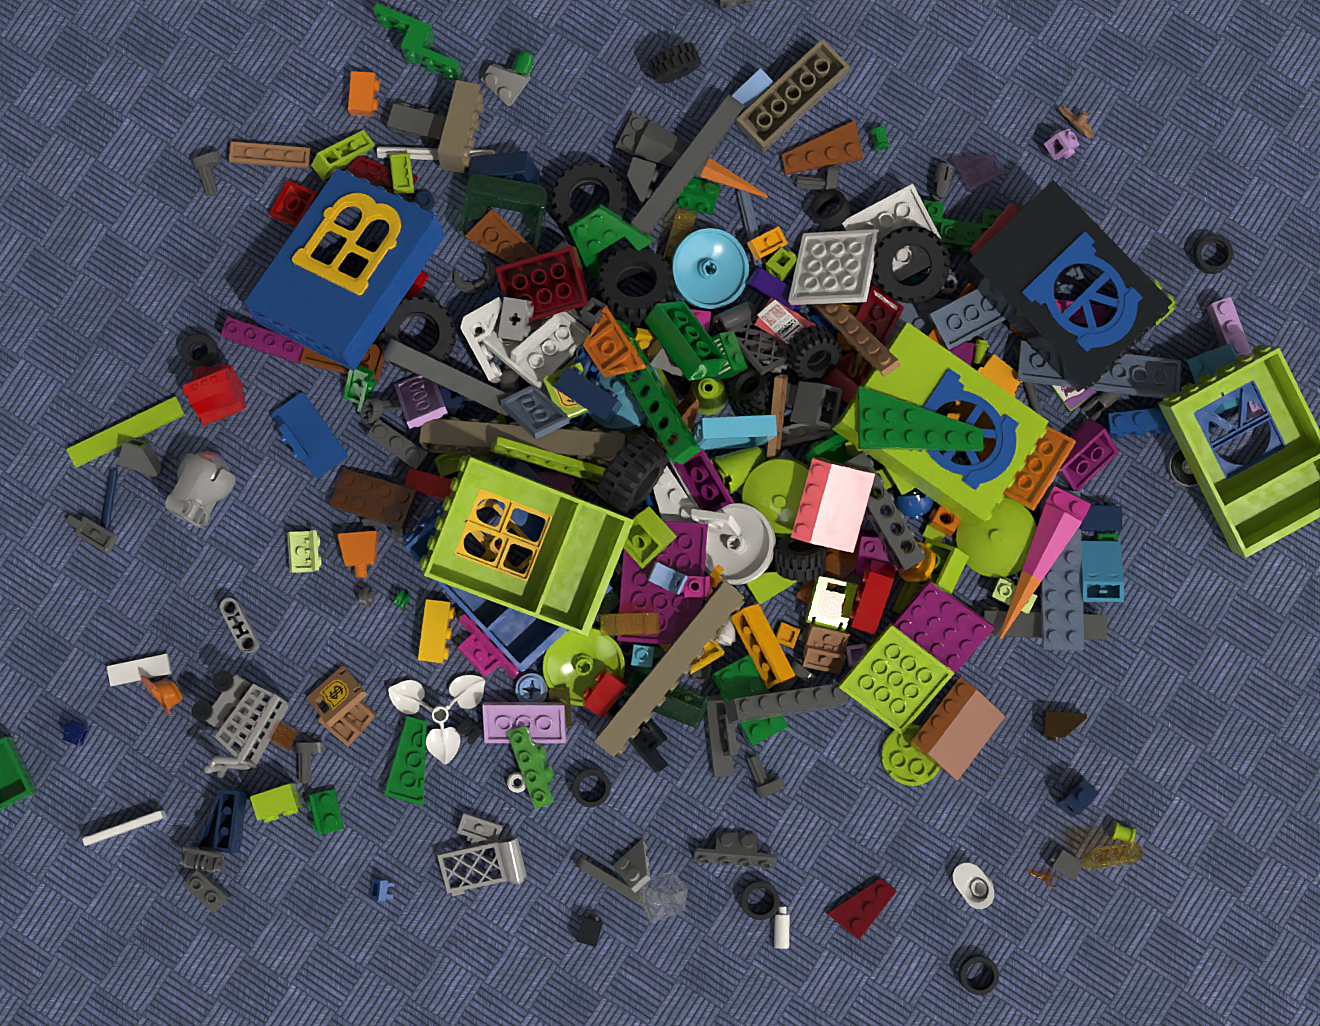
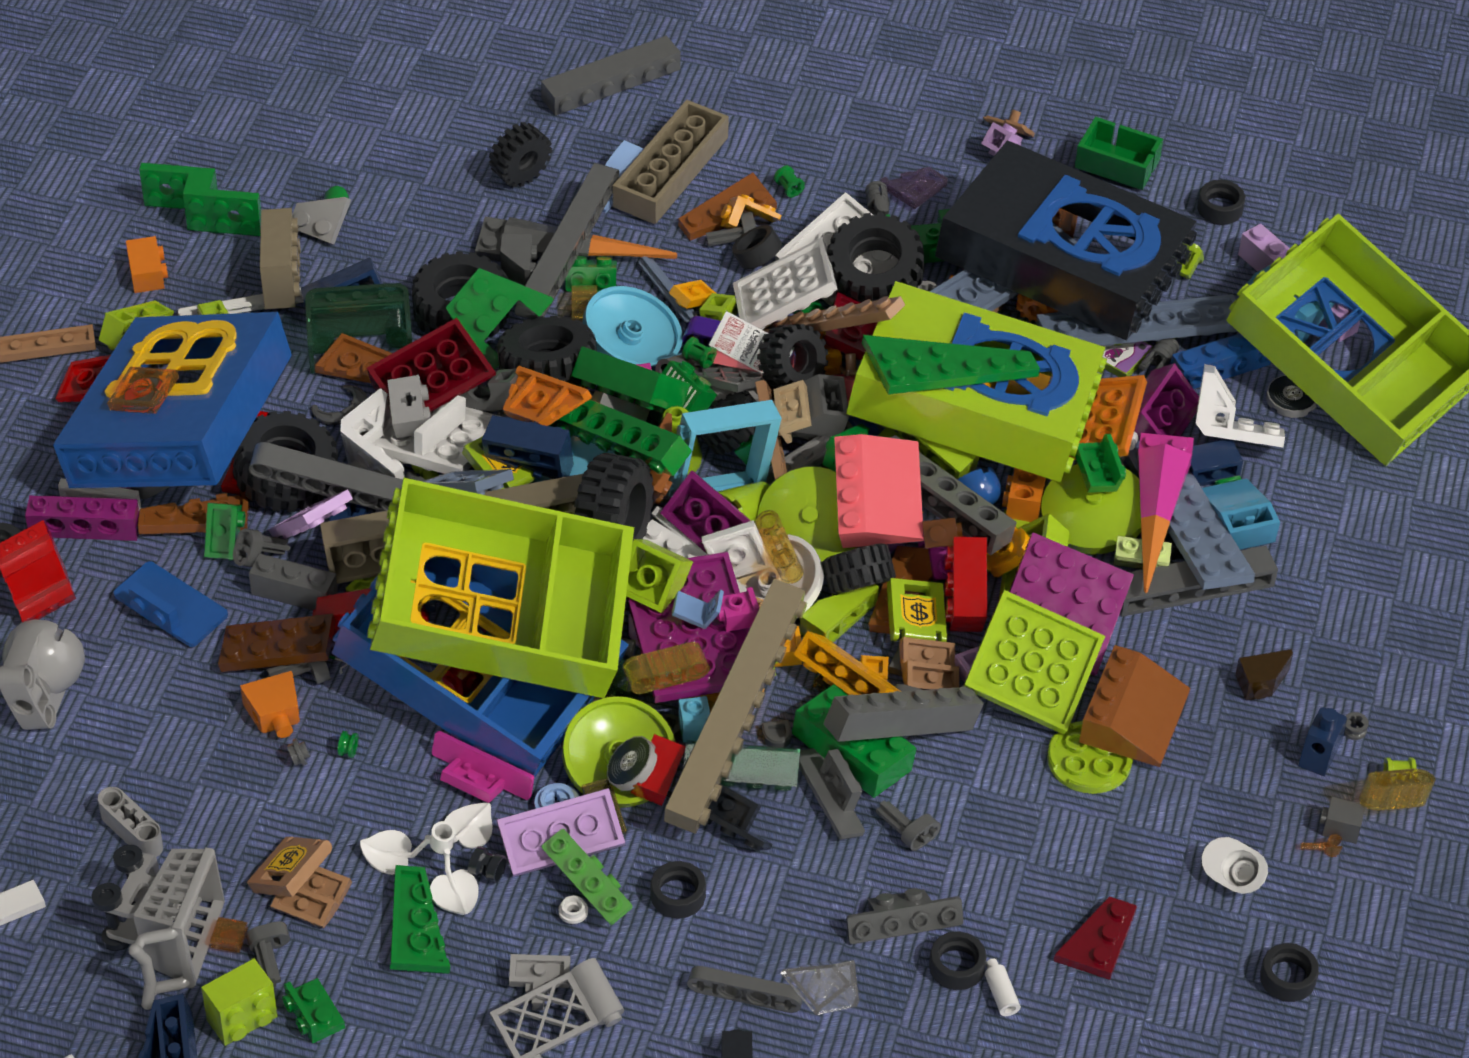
camera: 20 degrees left, 35 degrees down
orange piece [141,676,183,716] -> none
yellowish green bracket [287,530,321,573] -> none
dark grey brick [387,103,447,144] -> none
yellow brick [418,599,455,664] -> none
light grey wing [613,839,651,893] -> none
yellow plate [689,640,724,675] -> none
white cone [716,615,736,646] -> none
none -> clear orange tile [107,367,179,414]
none -> tile [607,736,657,791]
none -> green bush [682,337,717,369]
none -> light orange bracket [720,194,782,229]
none -> clear yellow beam [755,510,804,584]
none -> tan bracket [773,380,812,444]
none -> reddish brown bracket [922,518,963,548]
none -> green piece [1075,116,1163,190]
none -> green bracket [1075,434,1126,493]
none -> white bracket [1196,364,1285,447]
none -> dark grey bush [1344,712,1369,740]

